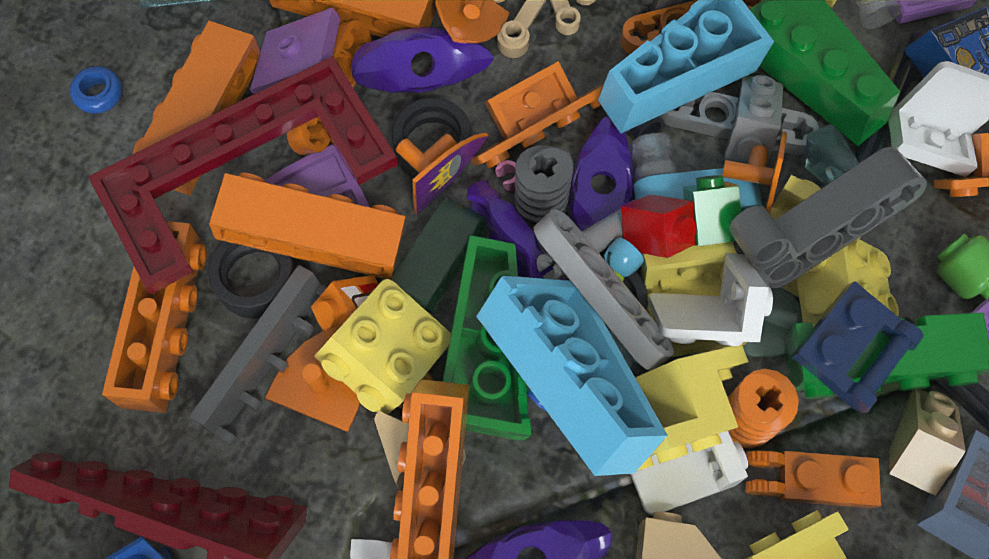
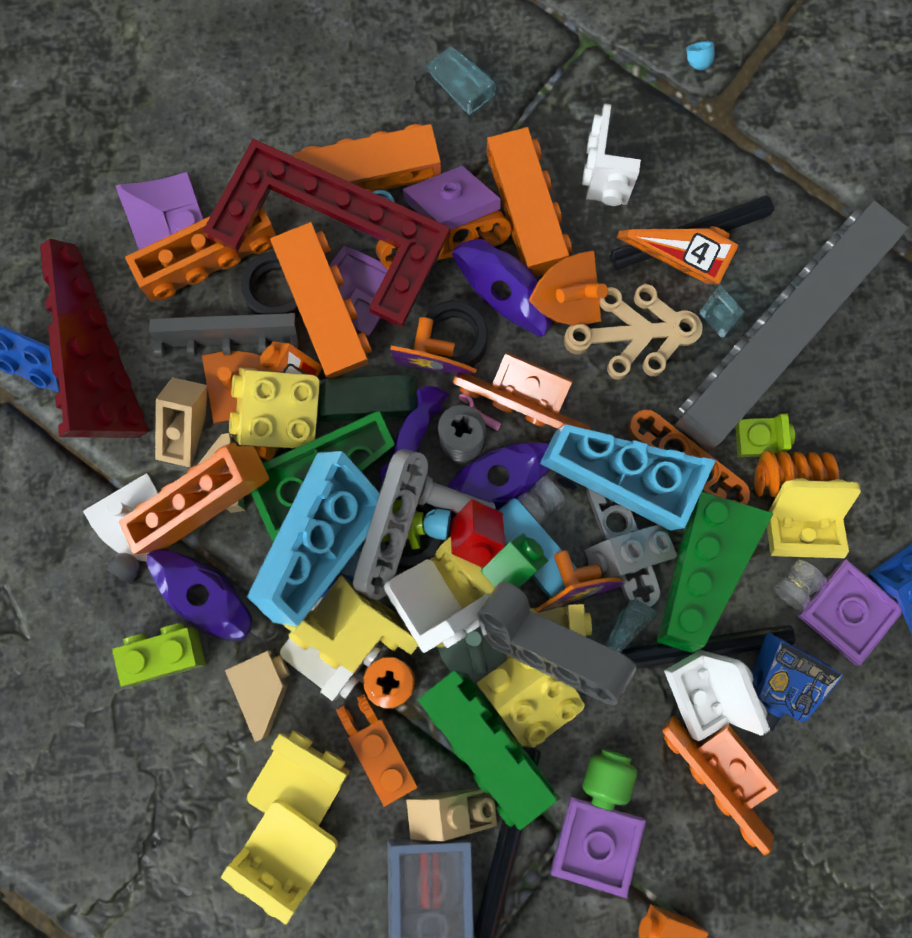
camera: 55 degrees right, 10 degrees up
blue piece [70,66,122,114] -> none
dark blue plate [791,281,924,413] -> none
none -> medium lavender plate [115,172,204,250]
none -> tan slope [155,377,207,467]

